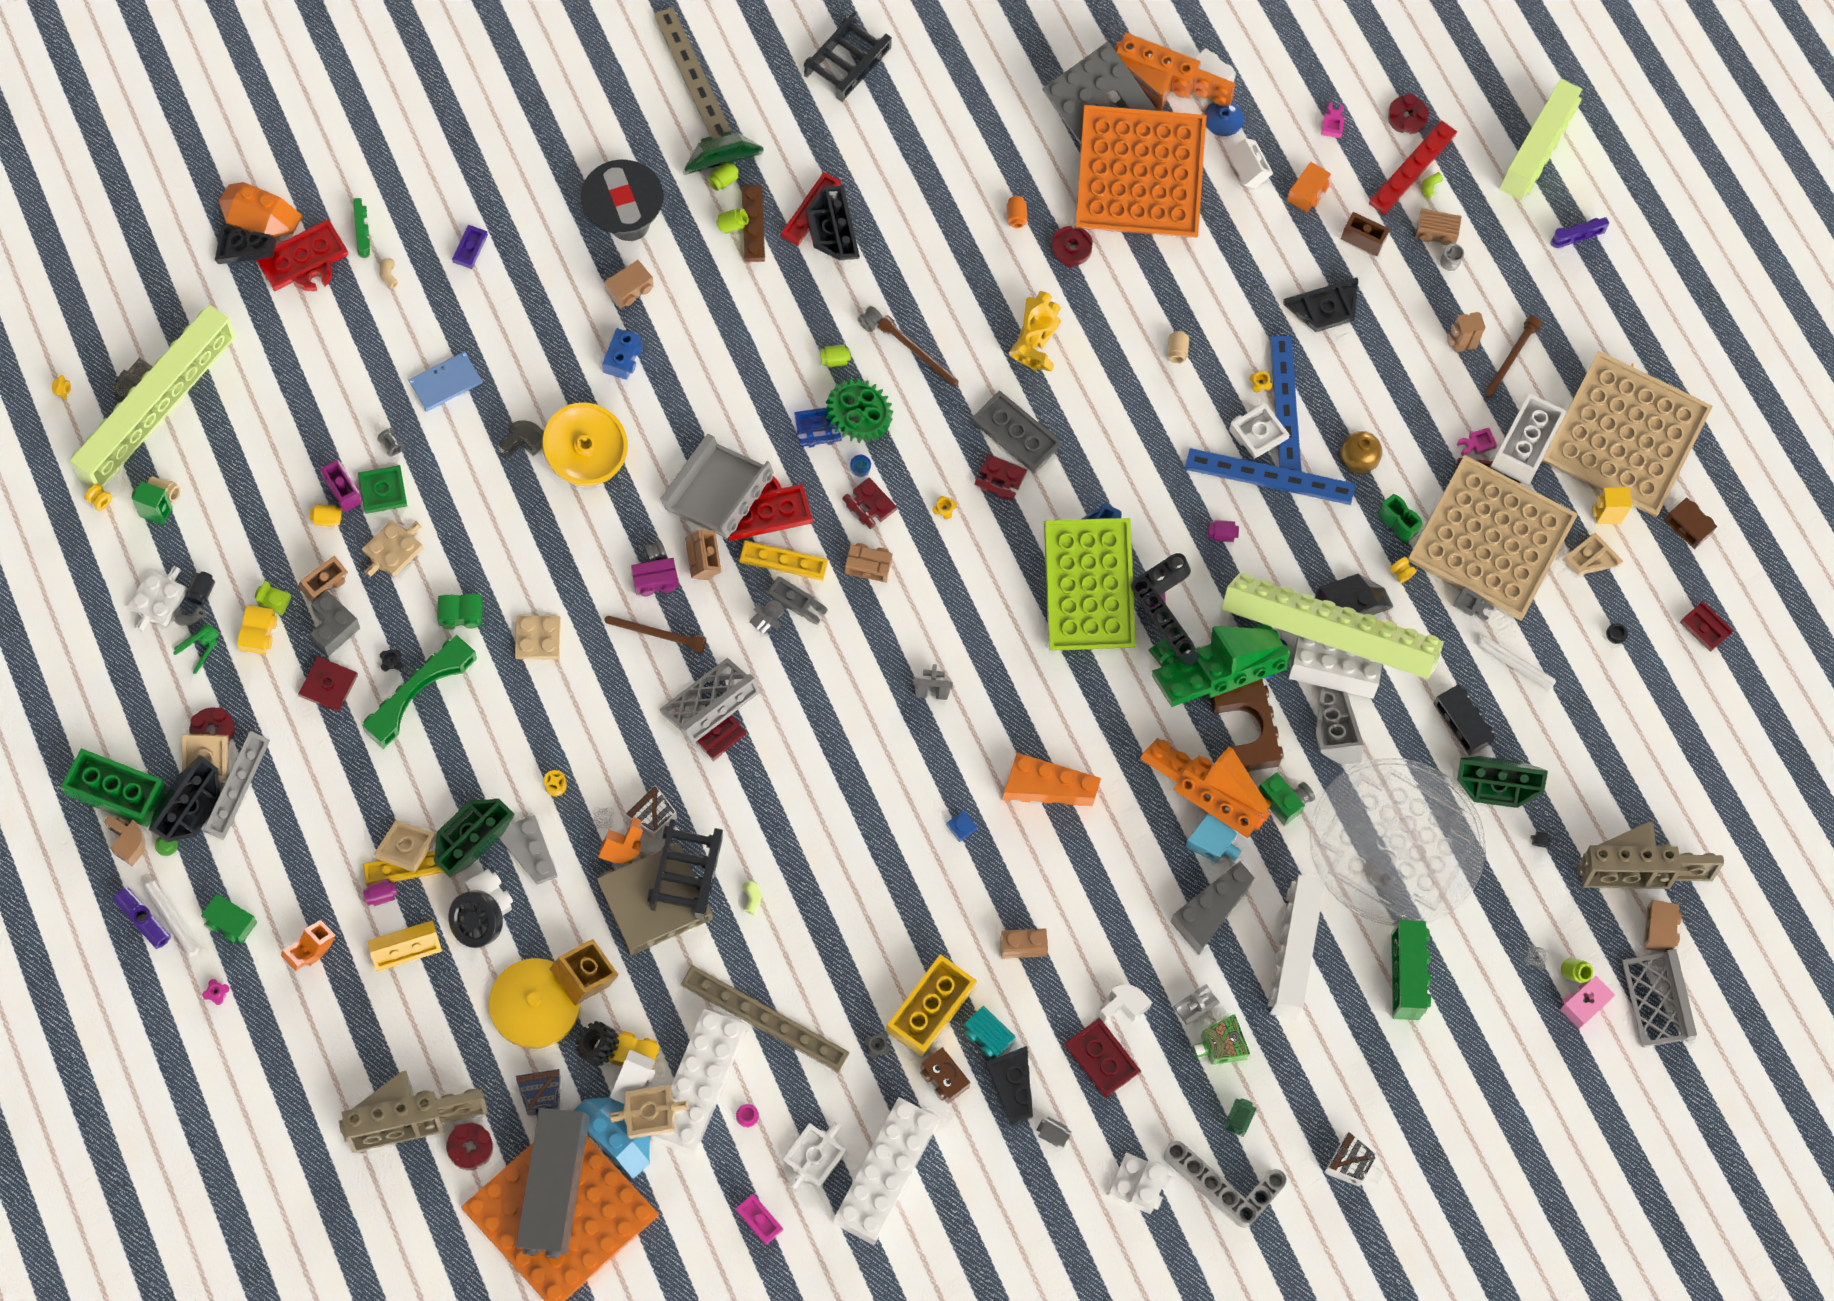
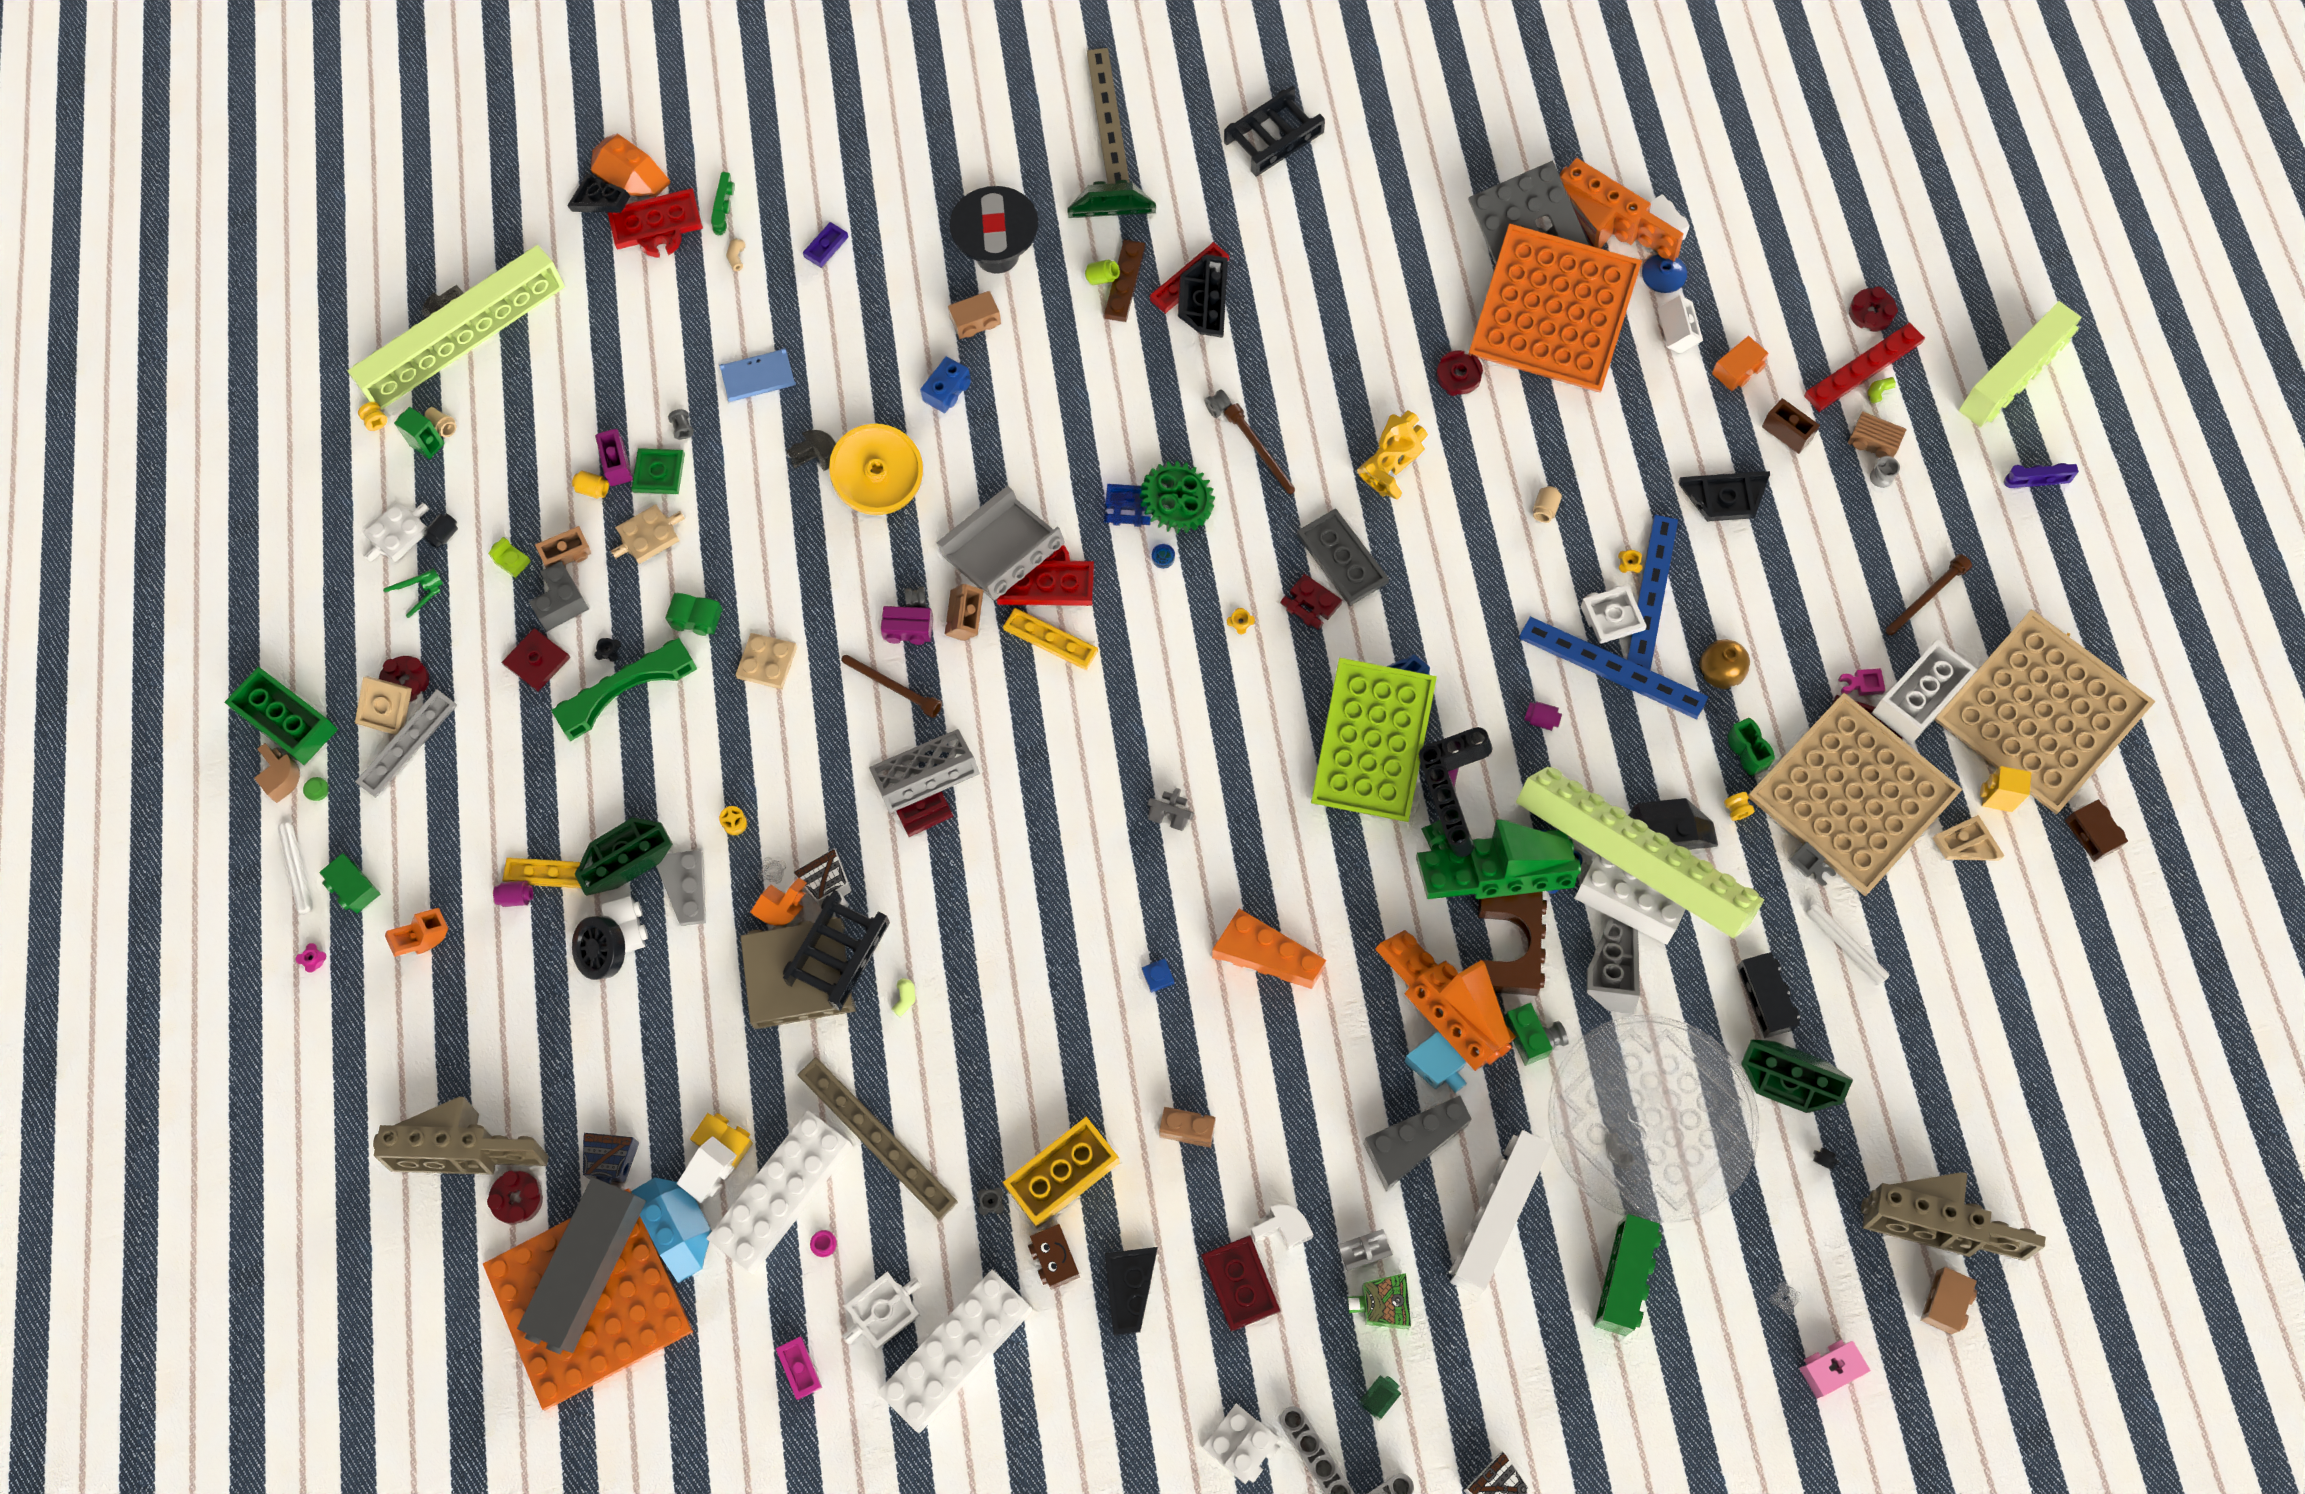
camera: 25 degrees right, 0 degrees up
yellow plate [52,375,71,400] -> none
dark purple piece [113,887,171,950] -> none
black wedge [148,756,220,842] -> none
dark grey arm [174,608,206,626] -> none
yellow brick [237,605,278,655] -> none
yellow panel [367,921,442,972] -> none
tan plate [374,820,436,872] -> none
yellow dish [489,958,581,1049] -> none
pearl gold brick [549,939,619,1005] -> none
black tyre [575,1021,619,1066] -> none
tan plate [610,1084,689,1139] -> none
lime brick [708,162,739,191] -> none
flat silver hips [749,600,784,635] -> none
dark grey hinge [766,576,828,625] -> none
lime brick [820,344,851,368] -> none
dark red plate [842,477,897,529] -> none
medium nougat brick [845,543,893,583] -> none
teal brick [963,1005,1016,1058] -> none
orange brick [1006,196,1028,229] -> none
dark grey brick [1036,1116,1072,1148] -> none
dark pink plate [1321,102,1345,138] -> none
medium nougat brick [1447,312,1486,353] -> none
lime brick [1561,957,1593,983] -> none
black plate [1606,623,1628,644] -> none
light grey fence [1622,949,1697,1048] -> none
dark red plate [1680,601,1734,652] -> none

